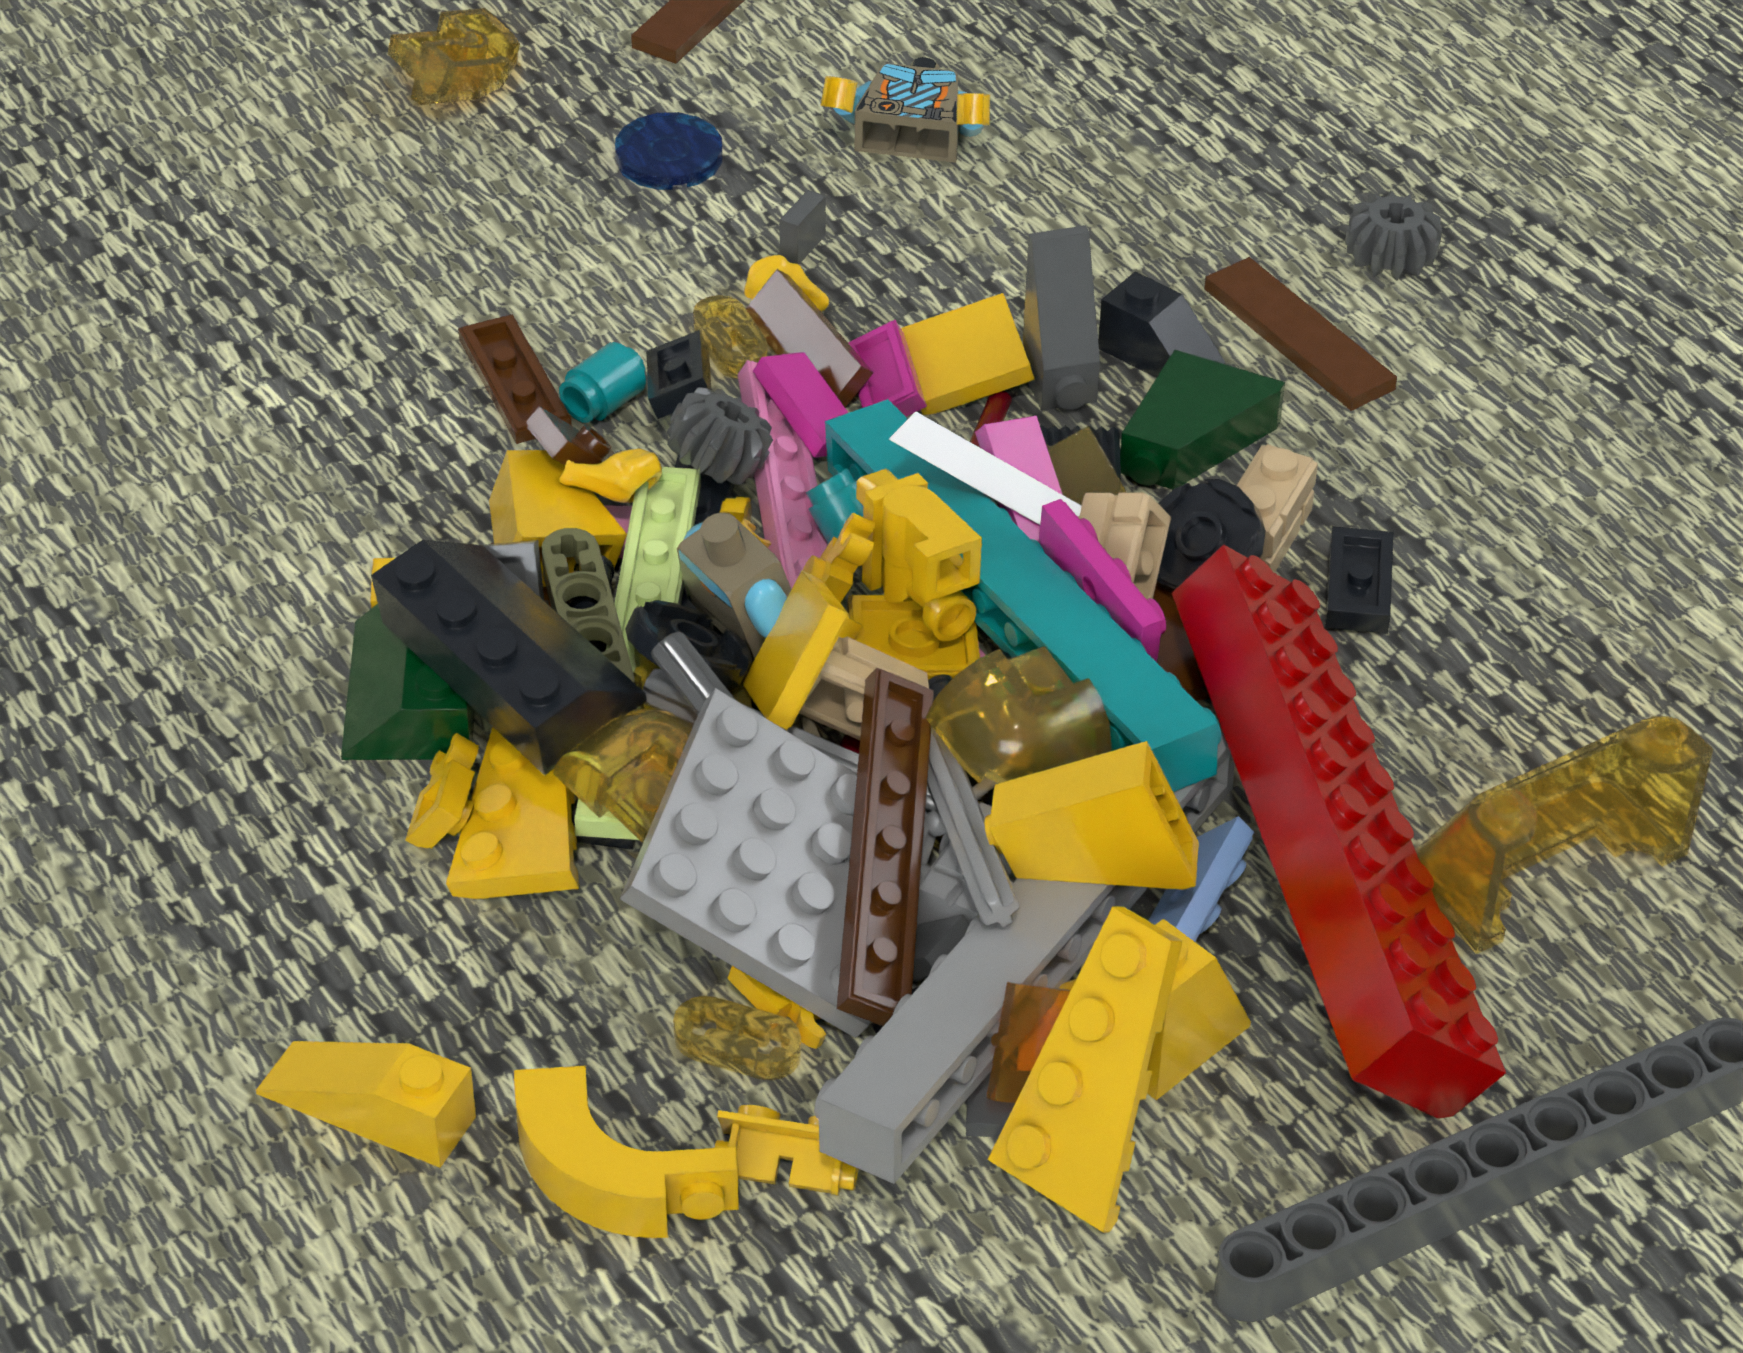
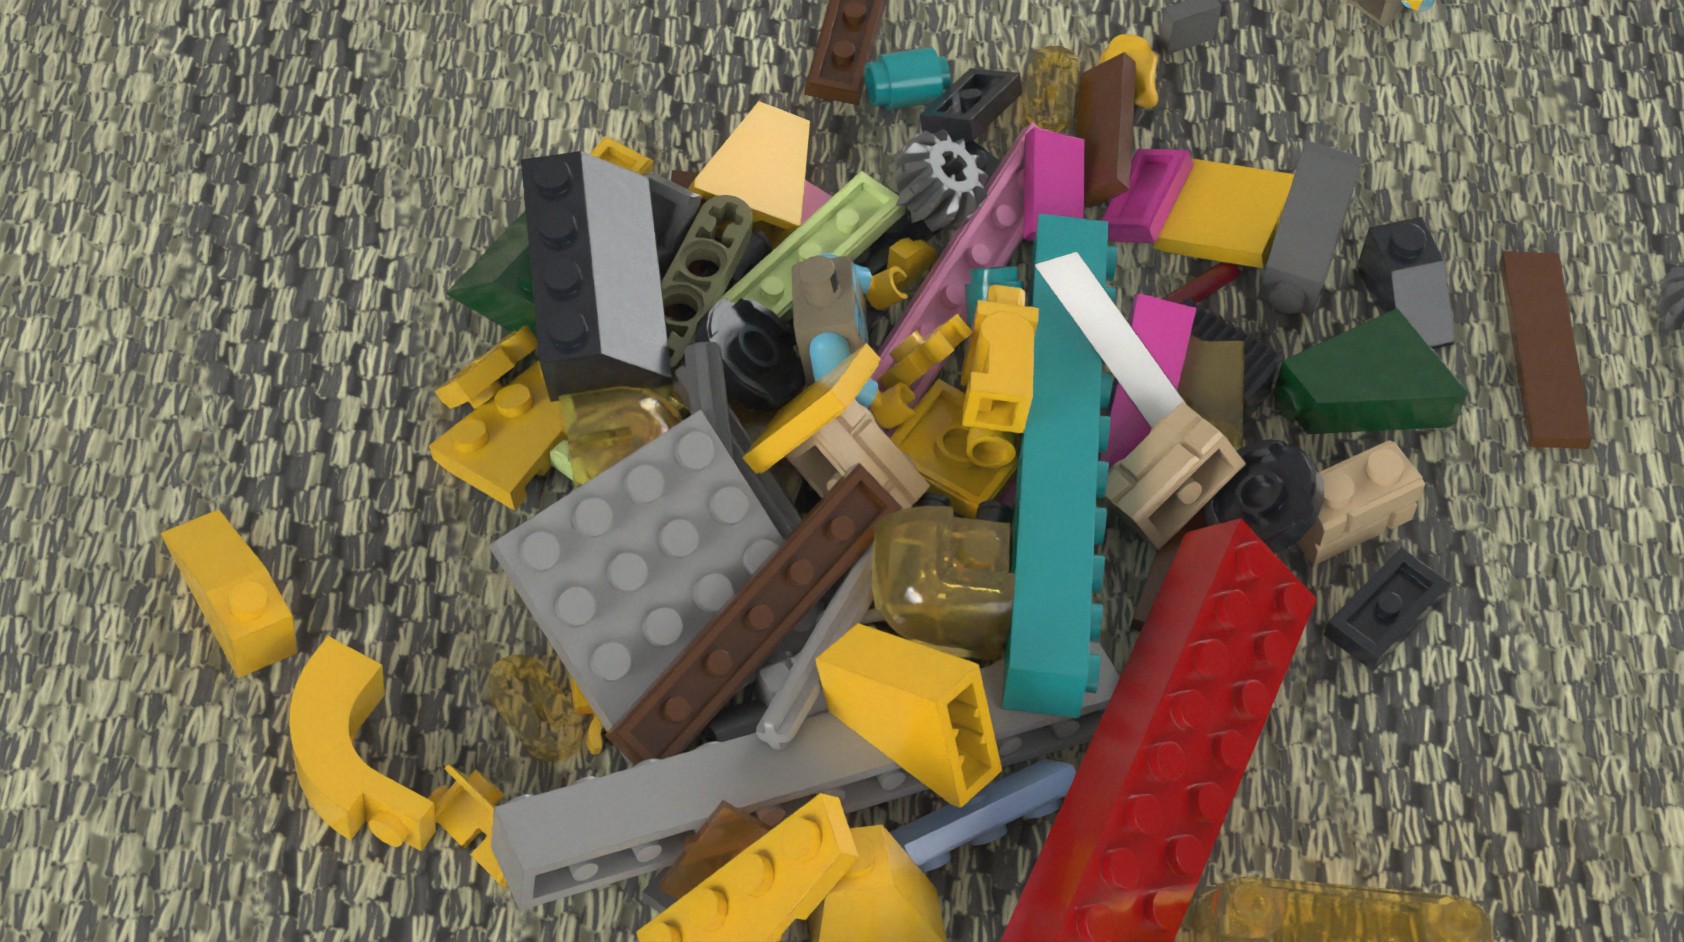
camera: 30 degrees right, 10 degrees up
reddish brown plate [526,406,615,466] -> none
yellow animal [559,448,662,503] -> none
dark pink tile [1039,499,1166,662] -> none

